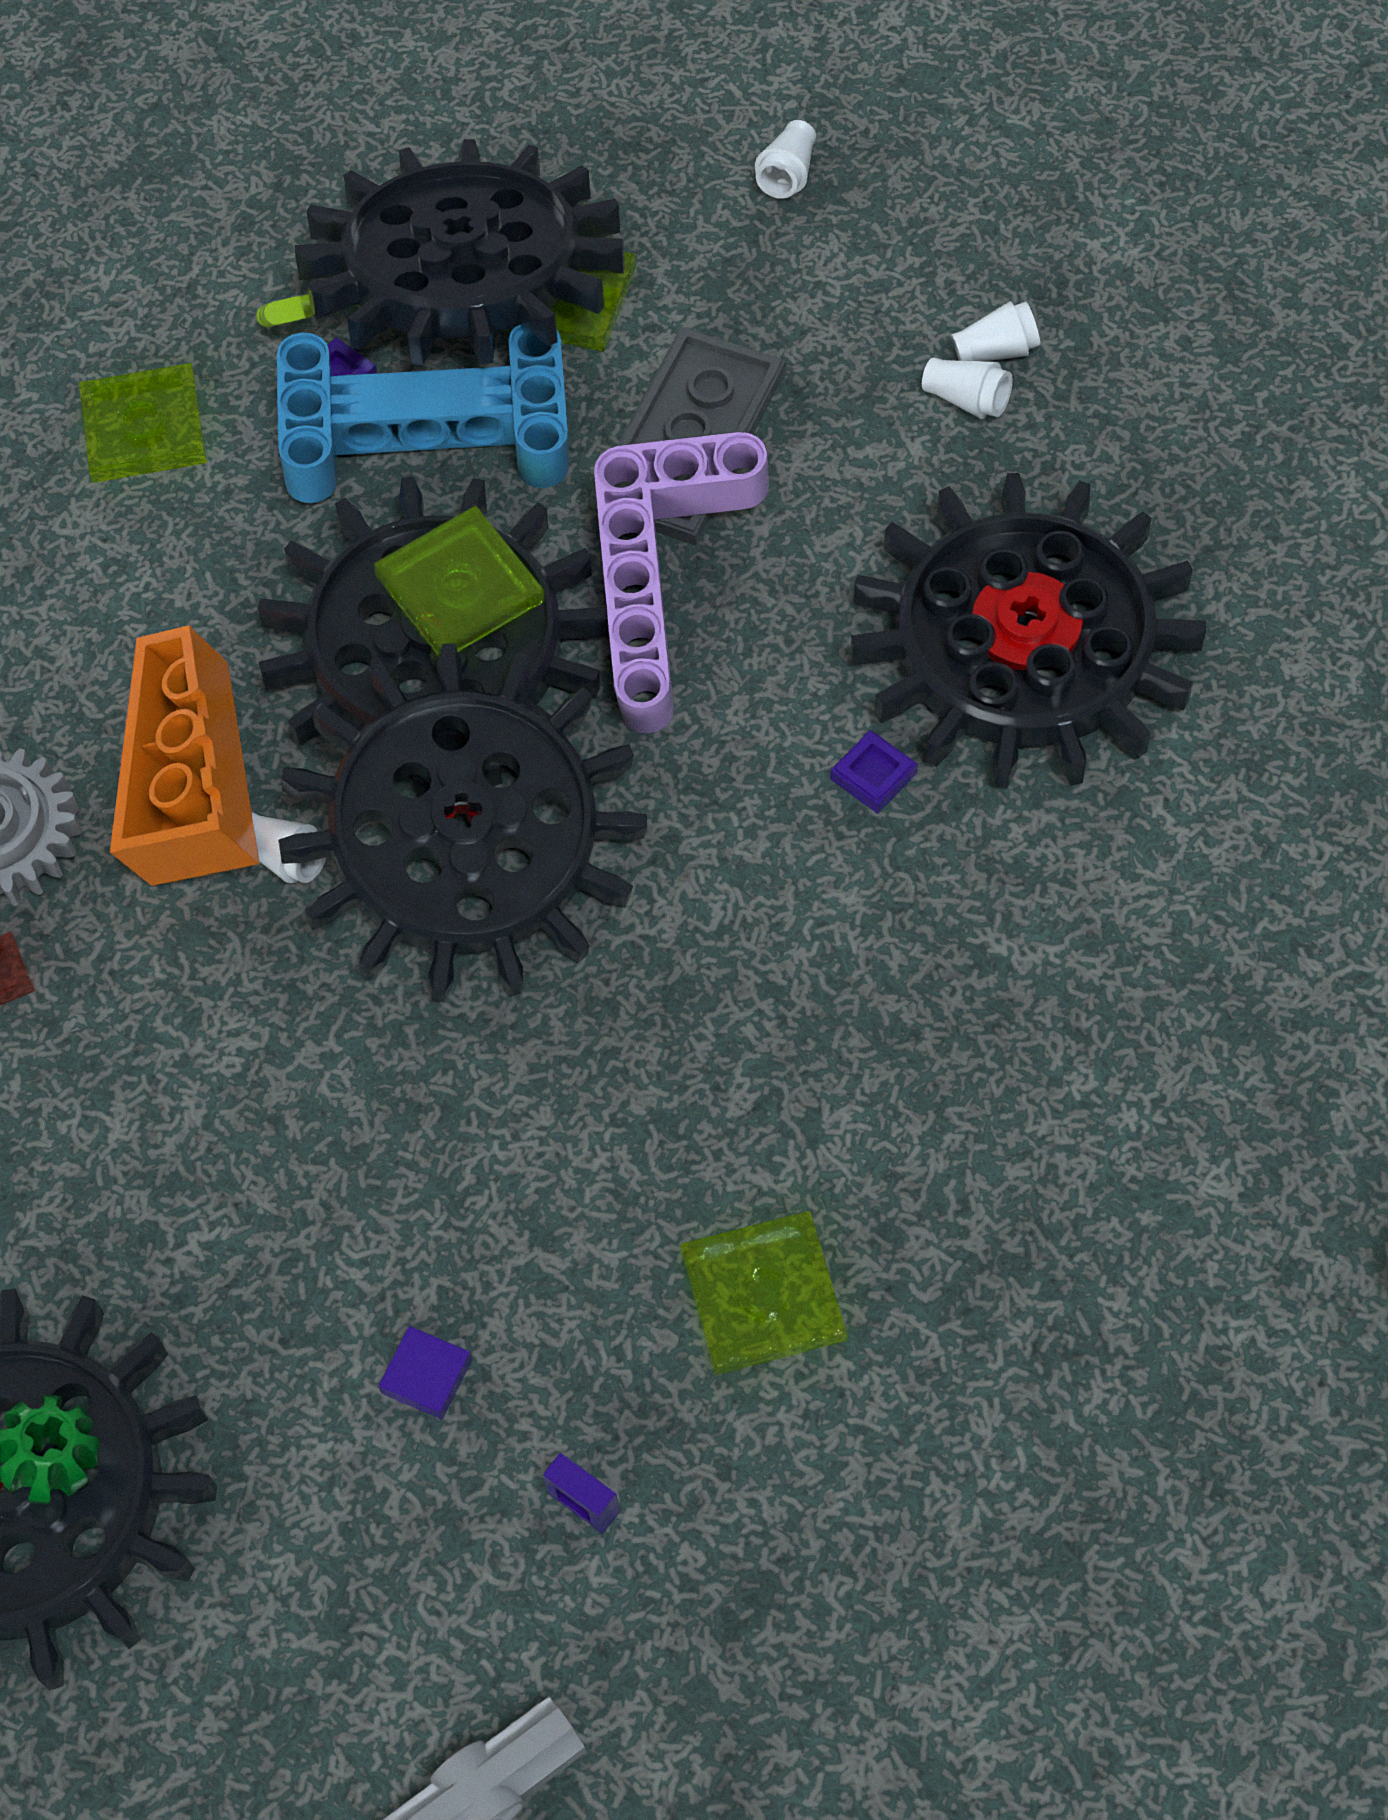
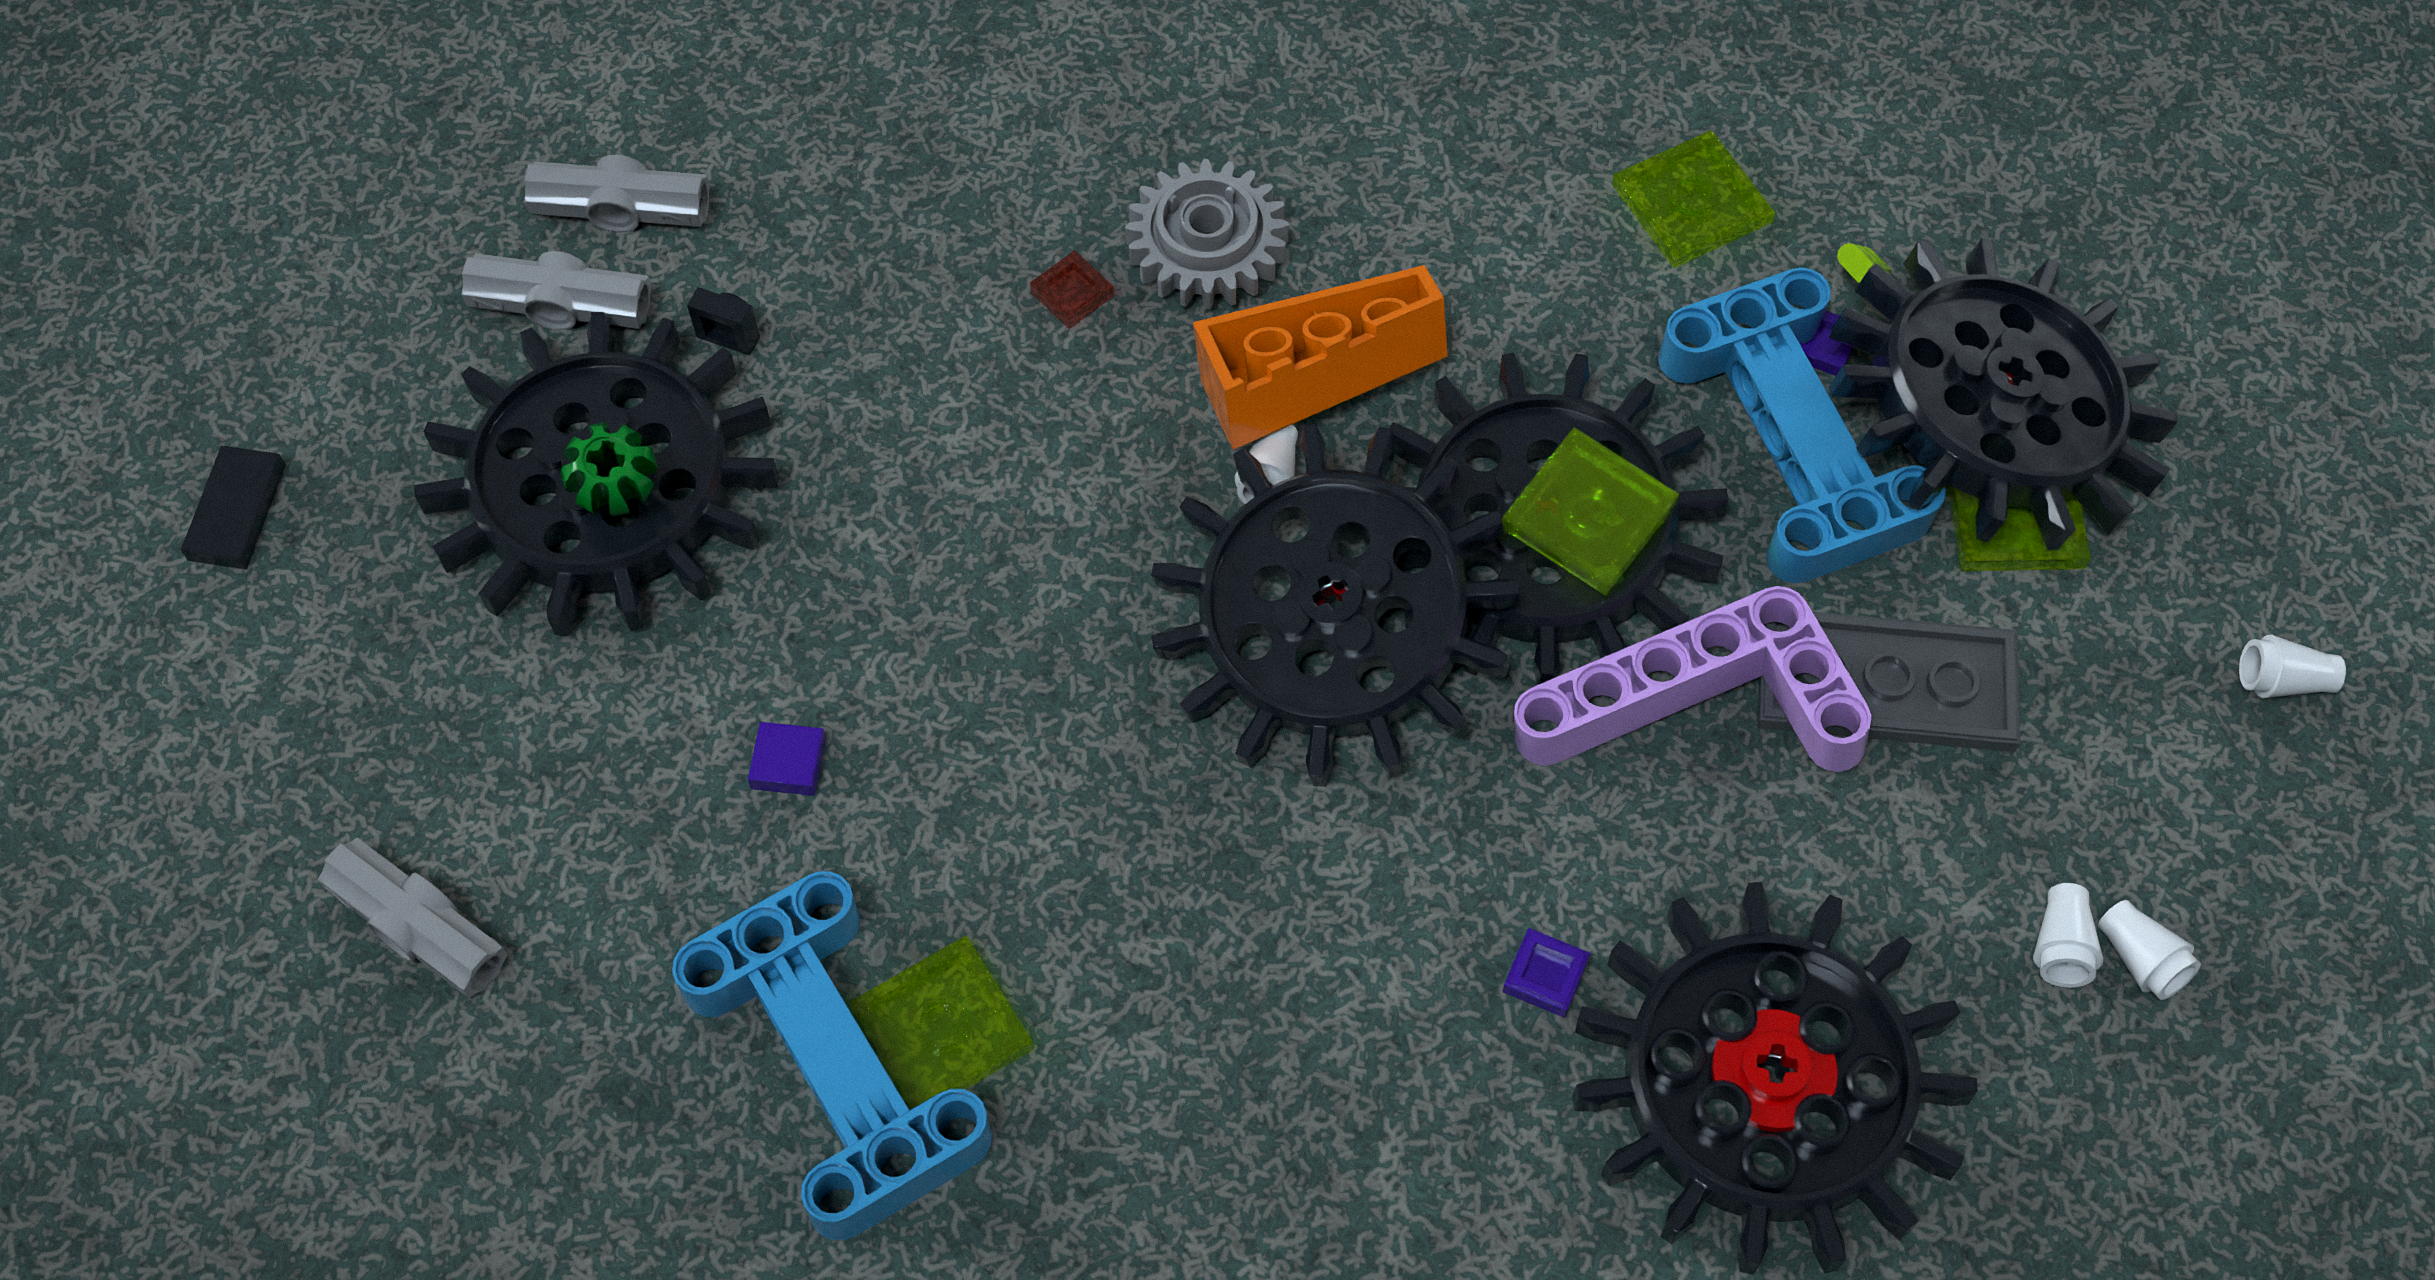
camera: 70 degrees right, 0 degrees up
dark purple tile [543,1453,620,1534] -> none
none -> dark azure beam [672,871,992,1240]

